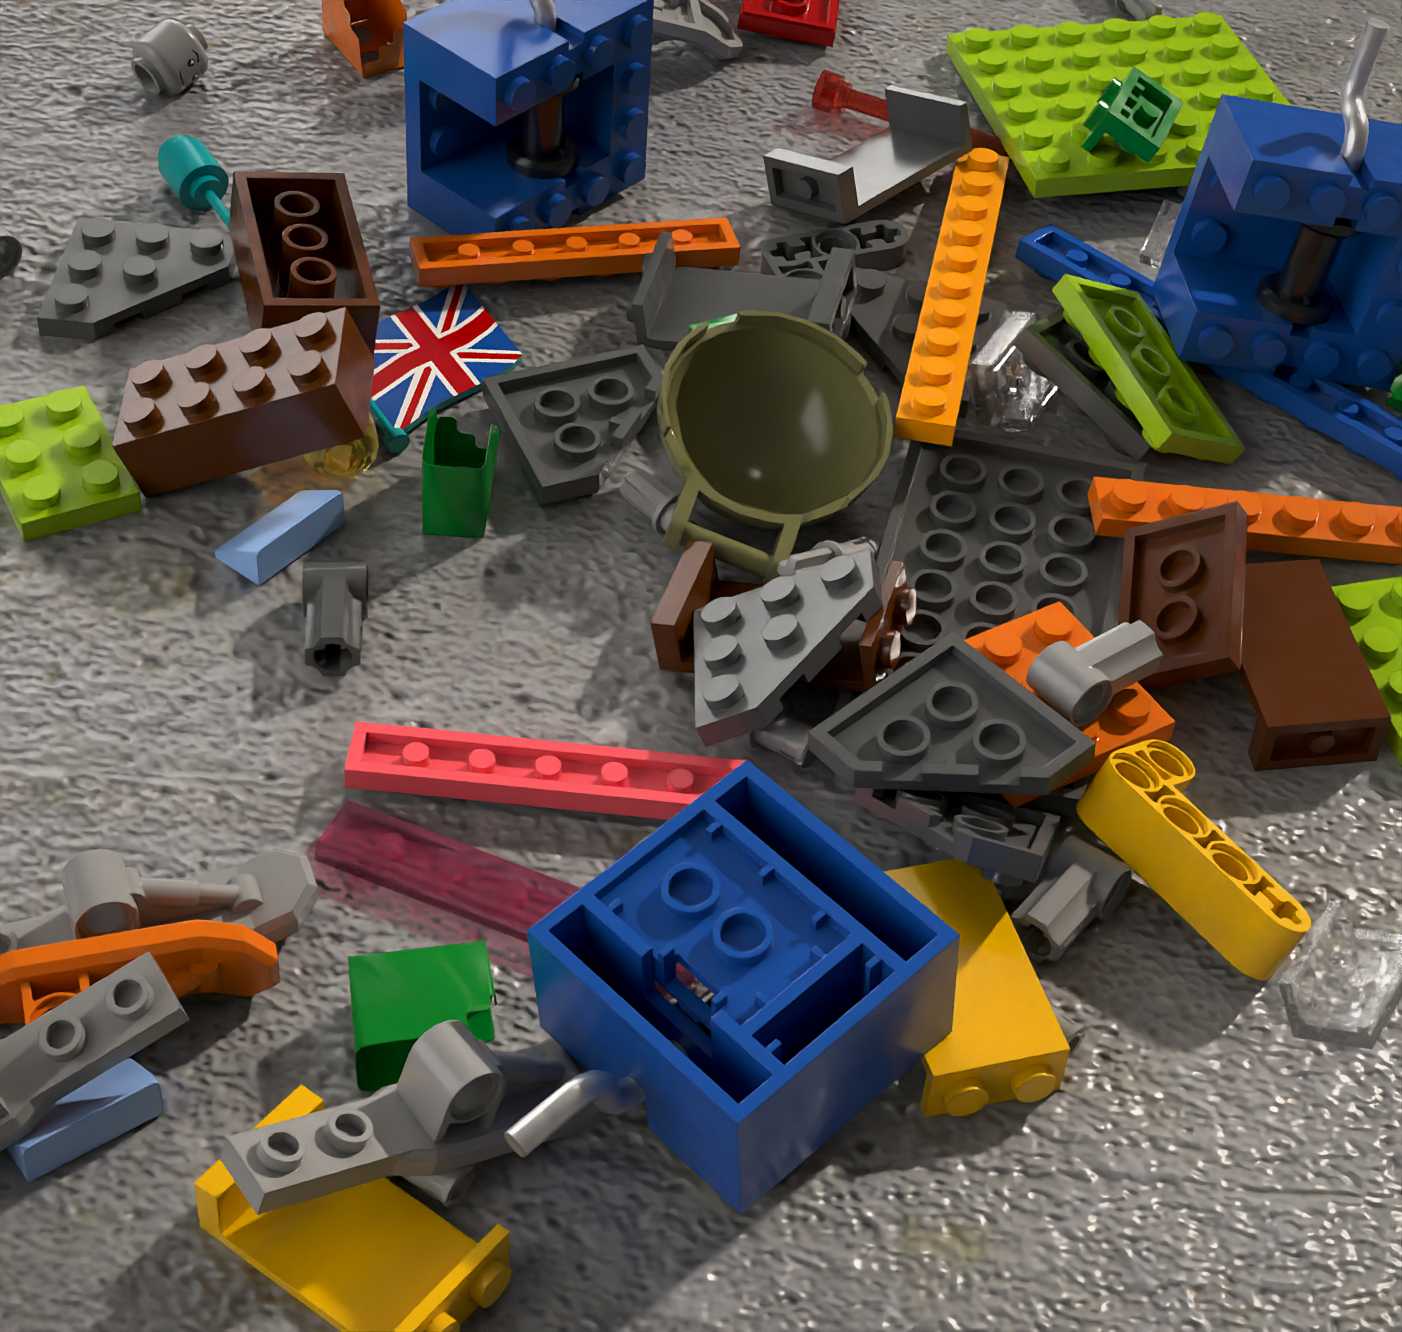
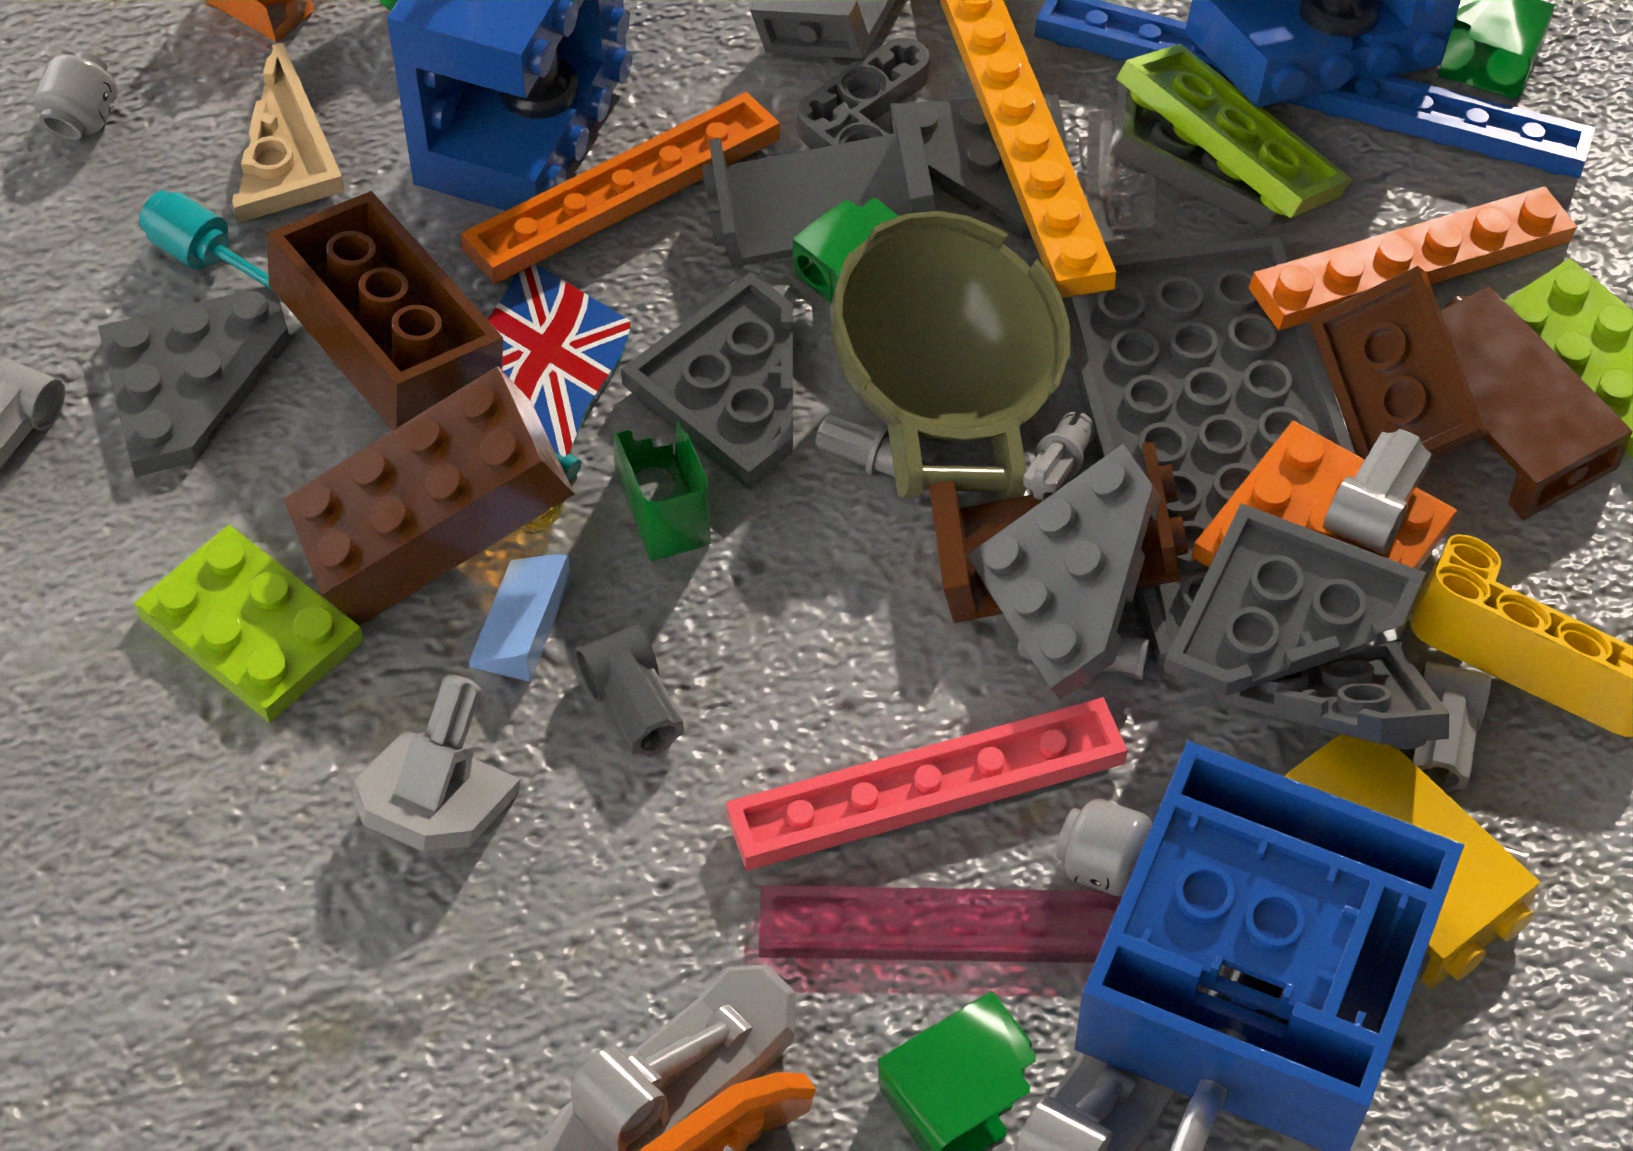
camera: 20 degrees left, 10 degrees up
none -> tan wing [232,42,345,223]
none -> light grey piece [352,675,521,852]

